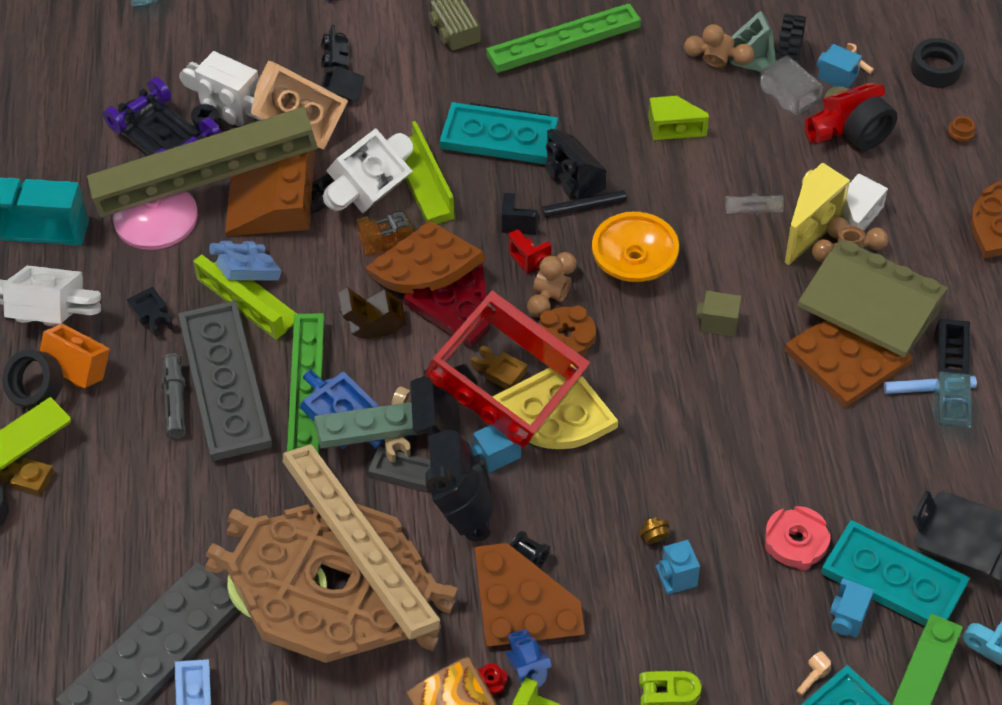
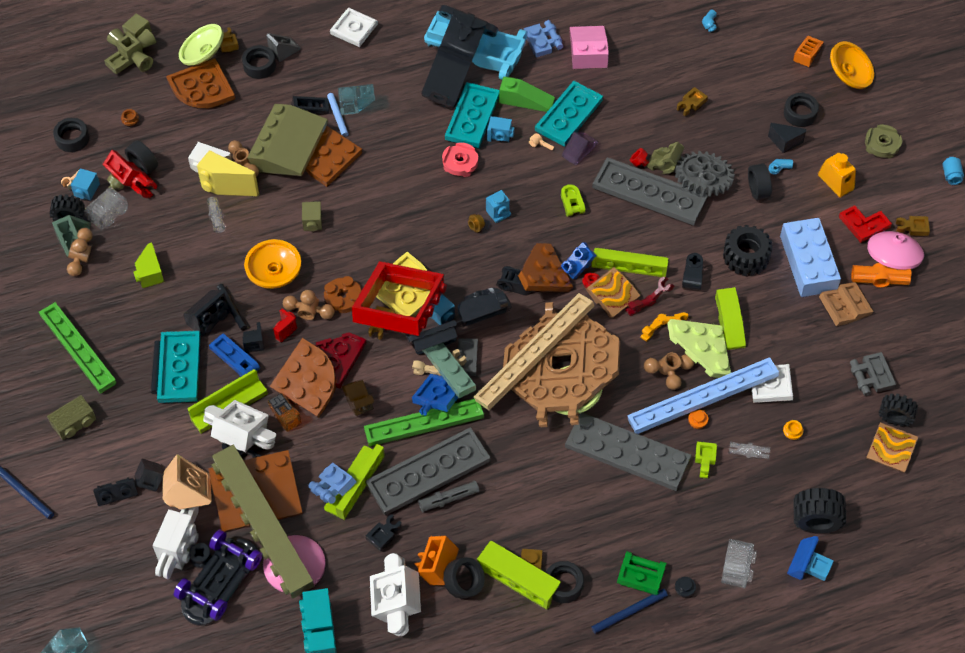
camera: 105 degrees left, 5 degrees up
none -> blue plate [209,333,260,377]

